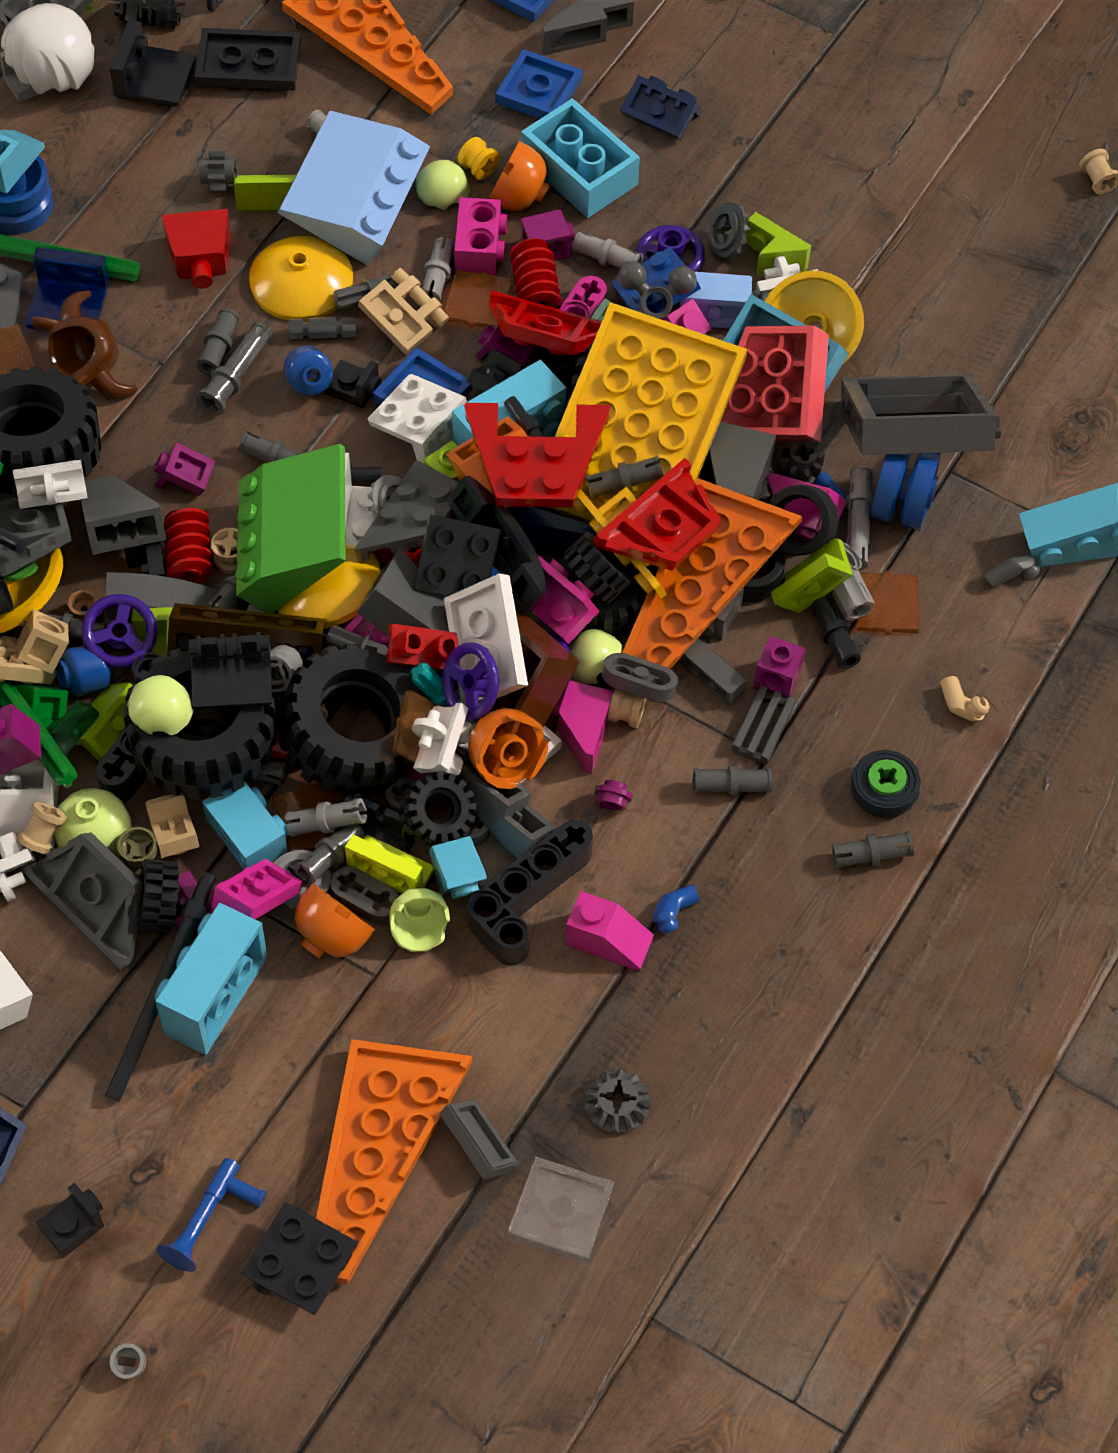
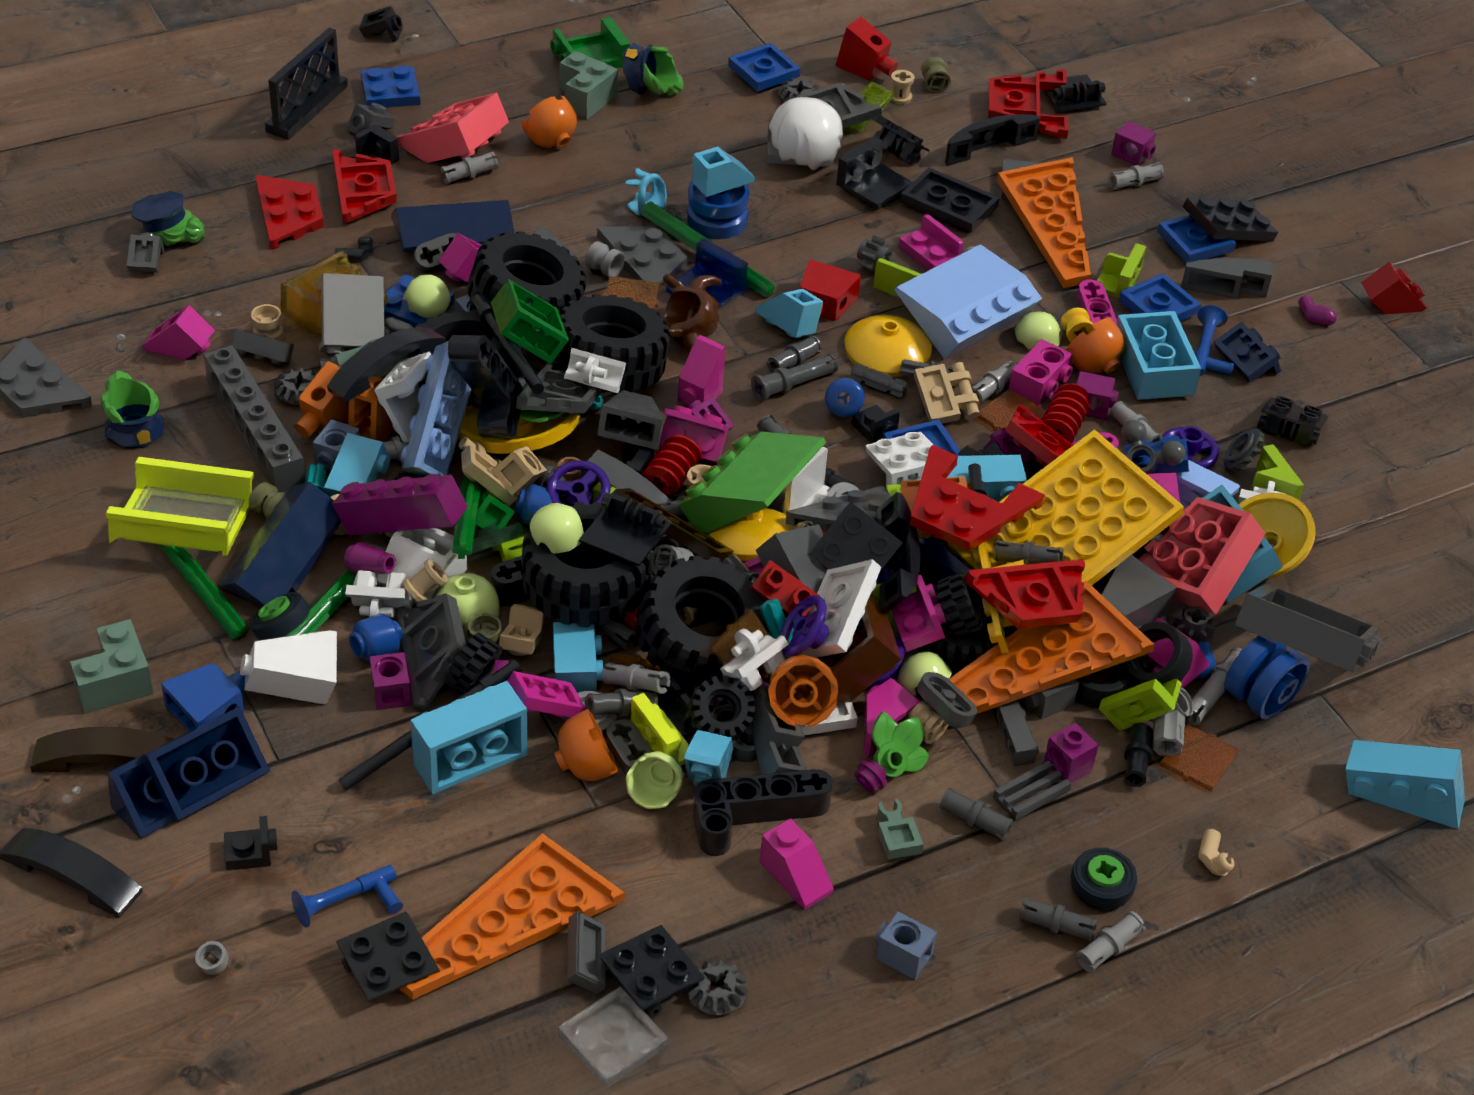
camera: 30 degrees right, 15 degrees down
blue arm [652,884,700,934] -> none
dark grey arm [985,554,1040,588] -> none
none -> blue head [349,613,403,663]
none -> magenta brick [370,652,411,710]
none -> black hinge [598,925,705,1018]
none -> dark pink bracket [659,405,729,463]
none -> dark pink slope [678,335,726,405]
none -> medium azure slope [755,289,824,338]
none -> bright green plate [872,712,929,778]
none -> sand blue brick [875,912,937,980]
none -> sand green plate [877,799,924,860]
none -> dark pink bracket [898,214,964,271]
none -> light grey pin [1076,911,1145,972]
none -> dark pink beam [1077,279,1117,324]
none -> lime panel [1097,243,1147,298]
none -> blue piece [1195,305,1234,376]
none -> black hinge [1257,396,1328,446]
none -> magenta arm [1298,295,1337,326]

